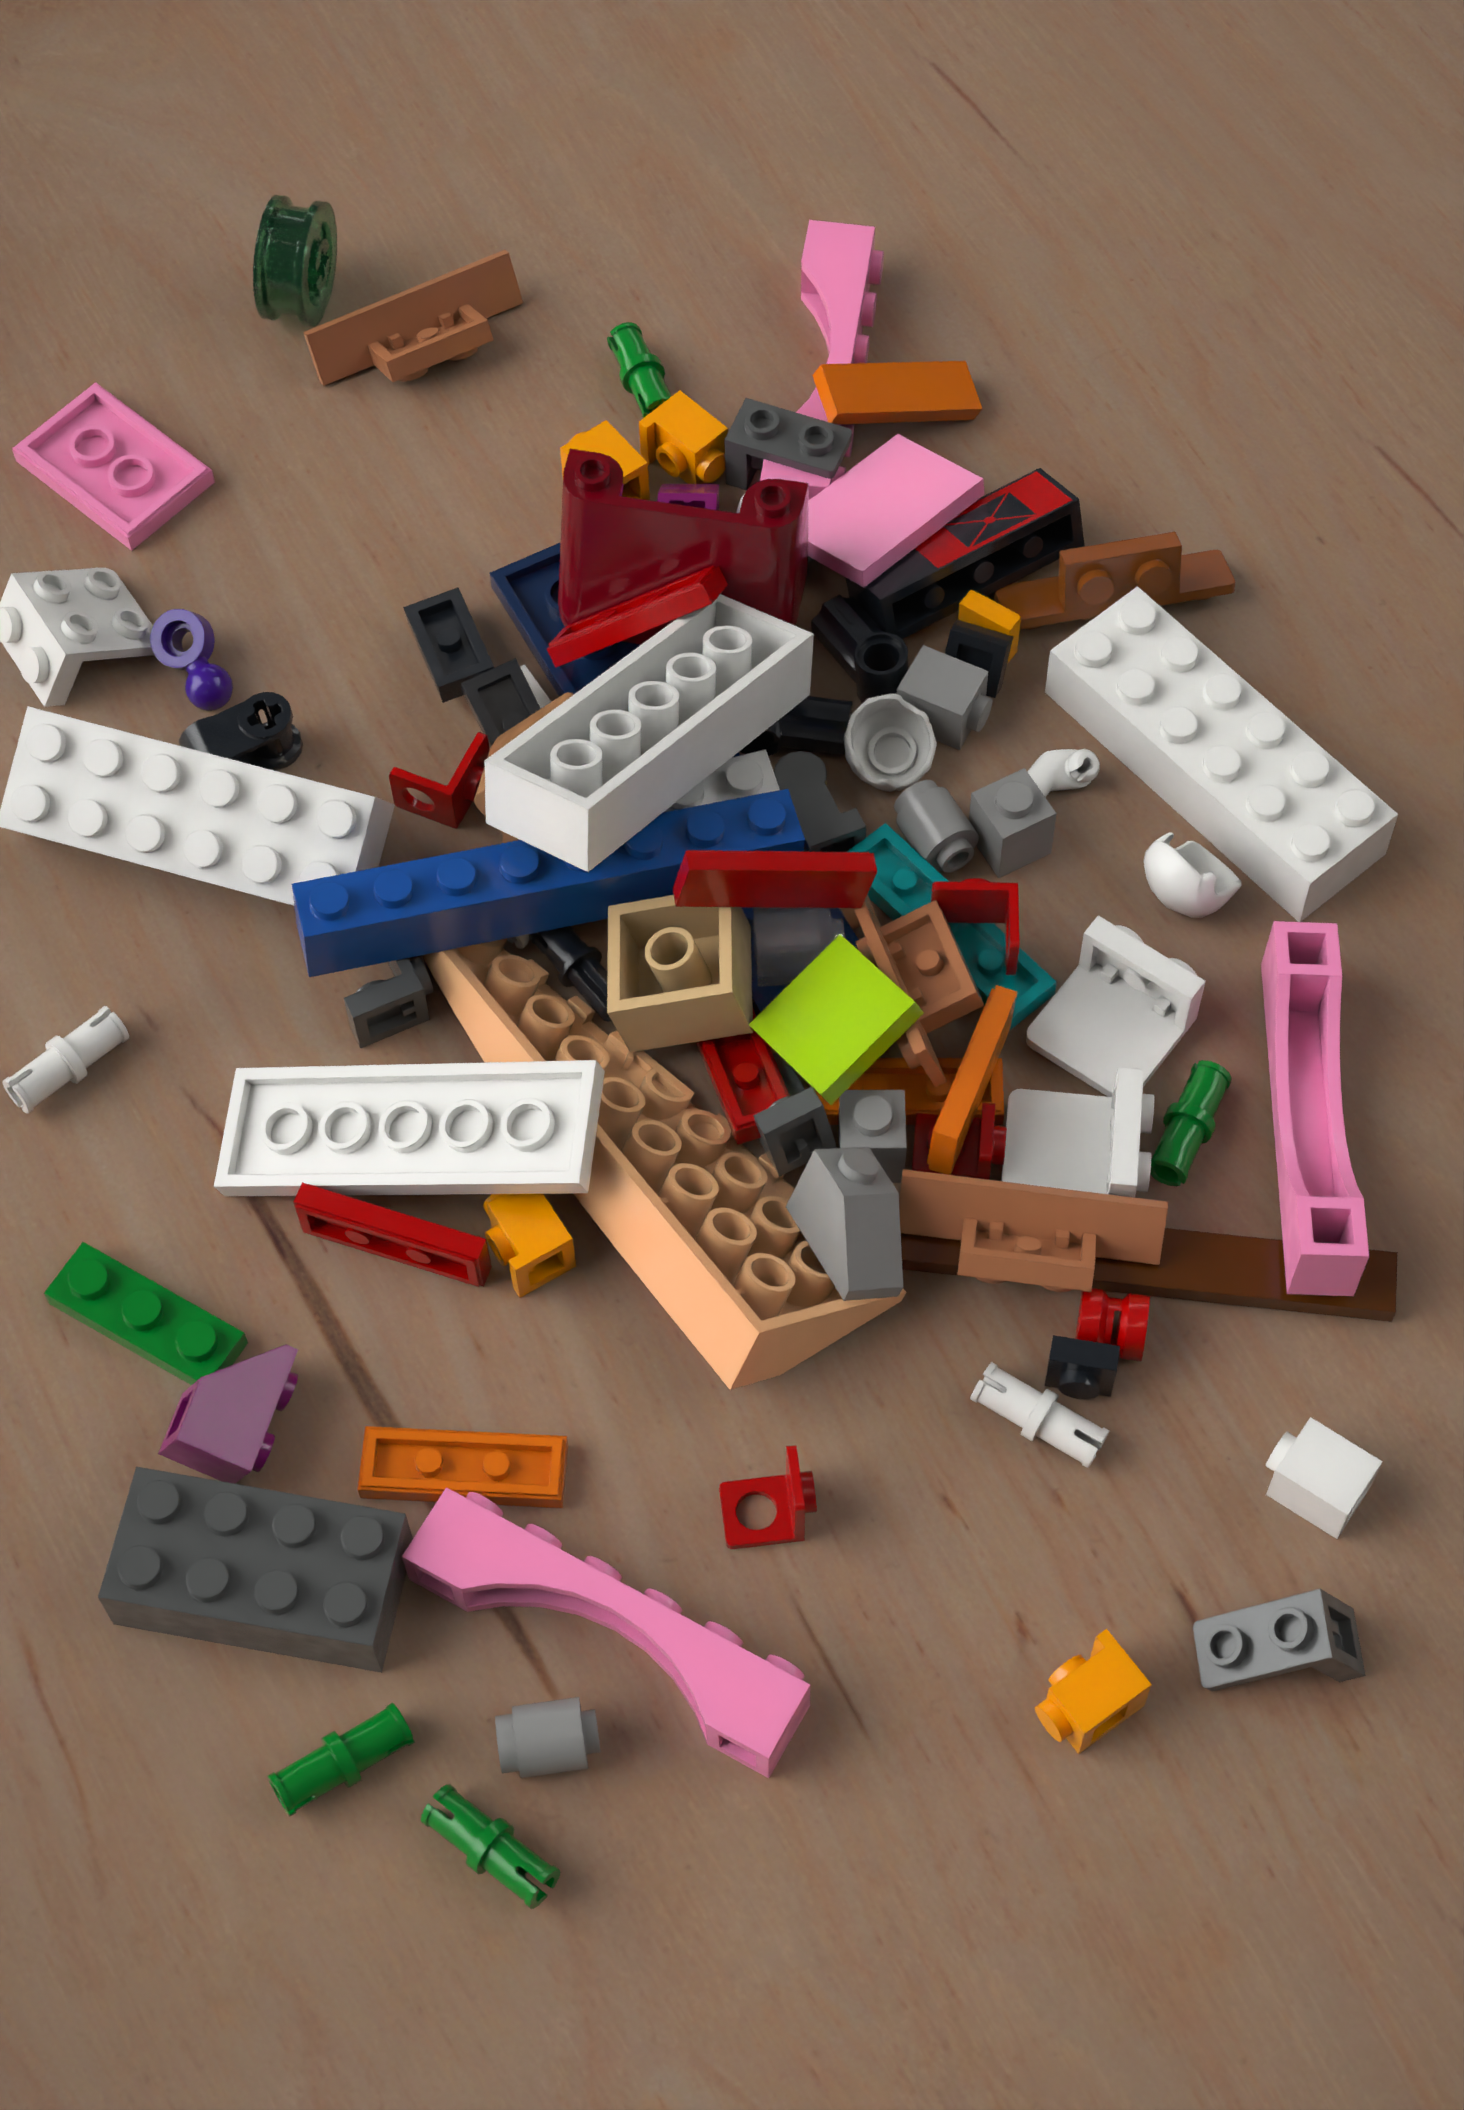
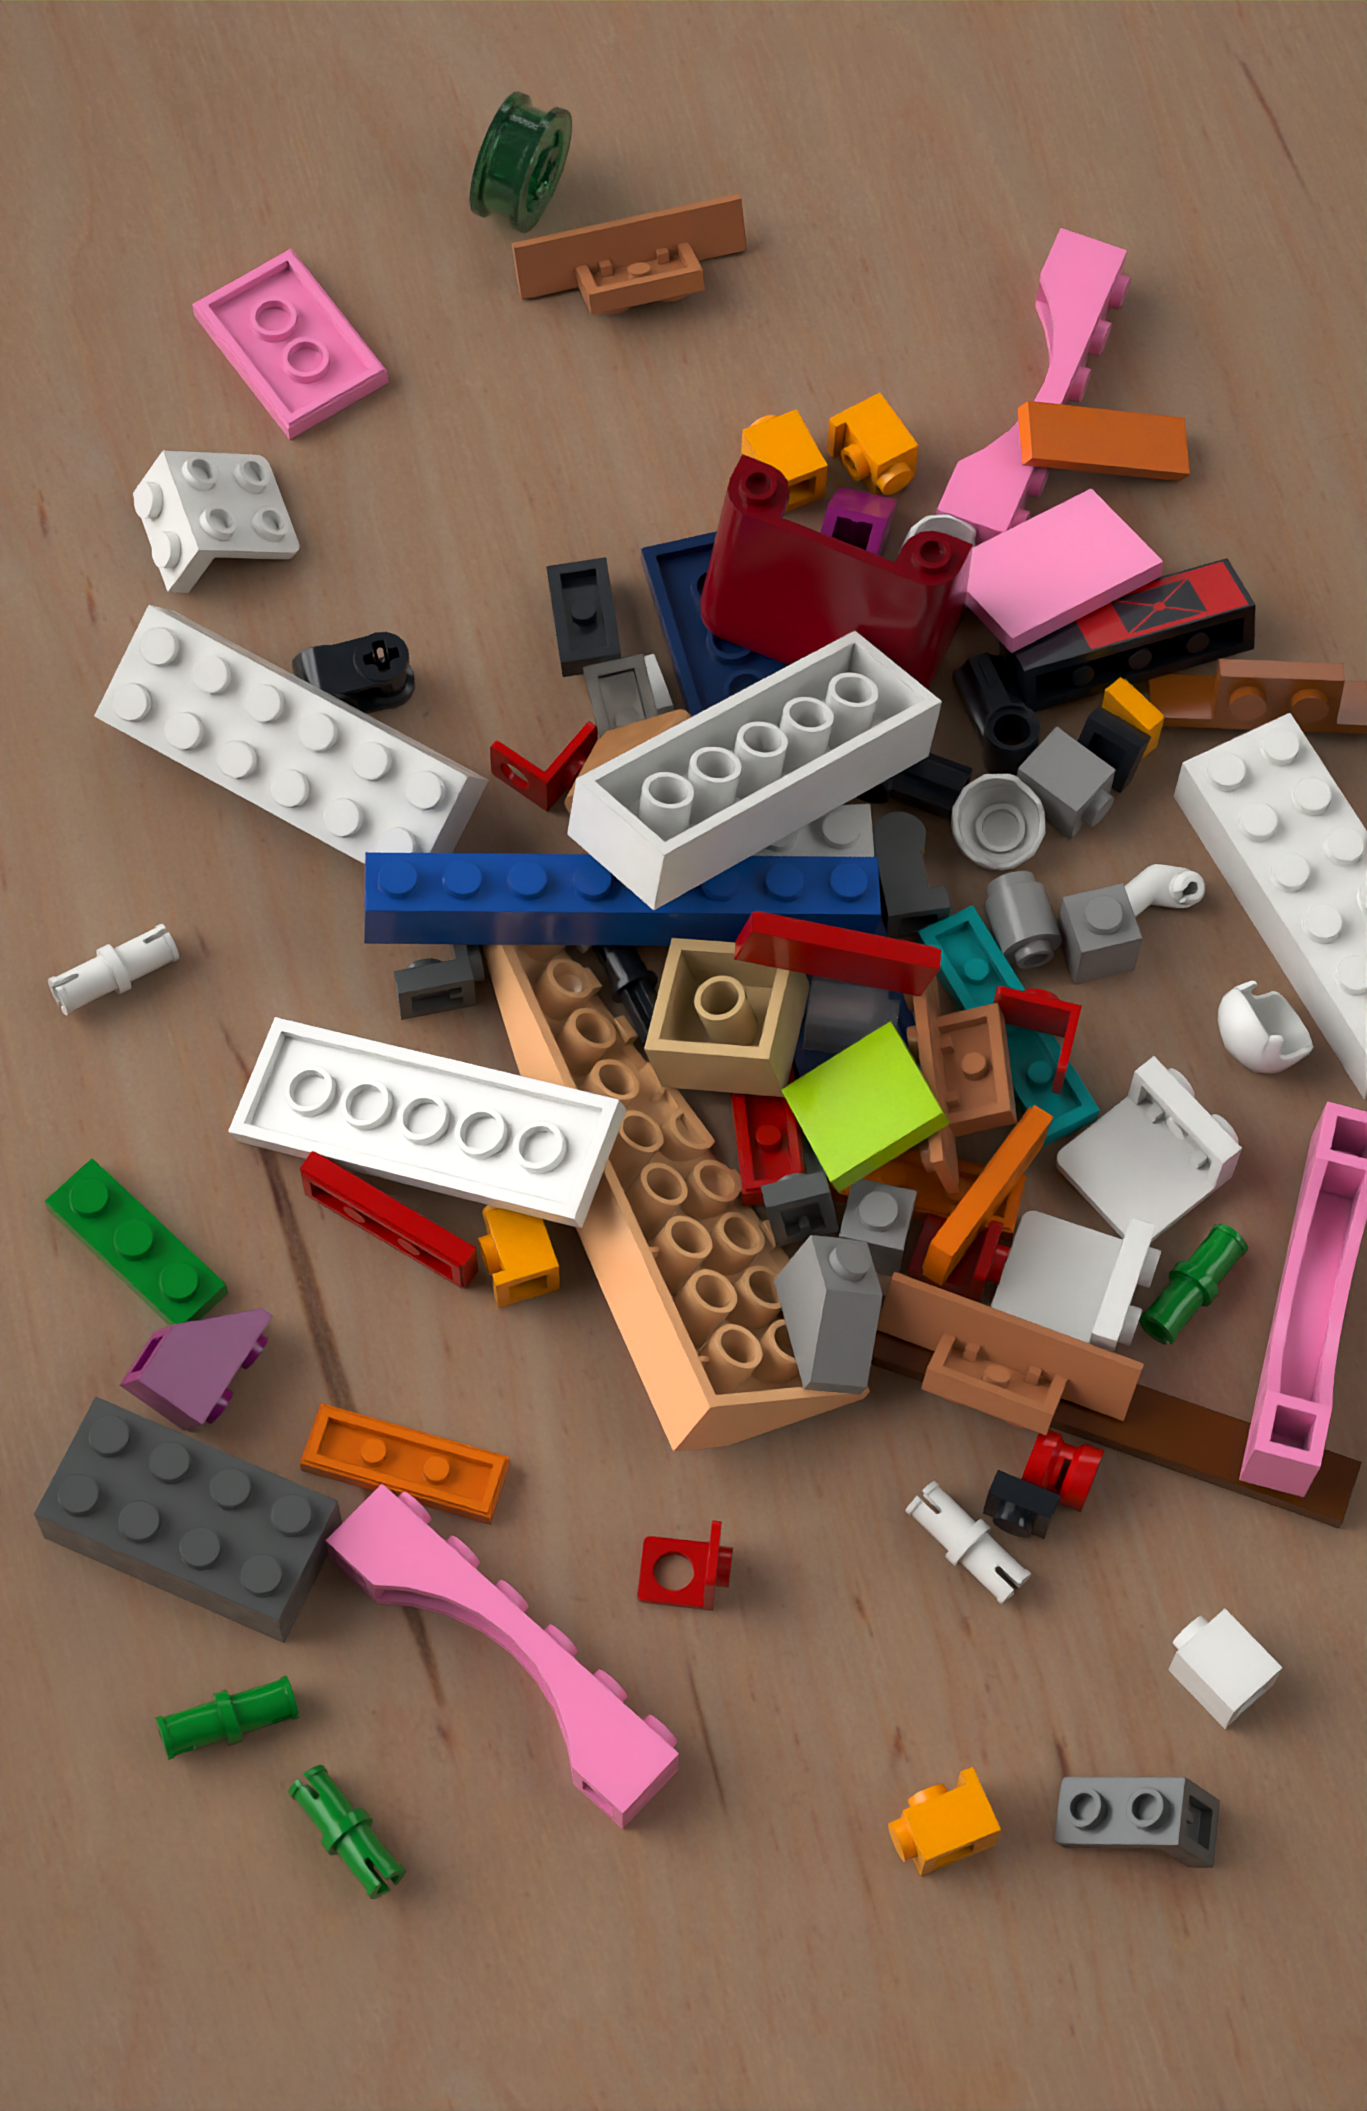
camera: 10 degrees right, 5 degrees up
dark purple plate [150,609,233,711] -> none
light grey brick [495,1697,601,1778] -> none
red tile [547,565,728,667] -> none
green pin [607,322,672,418] -> none
dark grey bracket [725,398,852,490] -> none

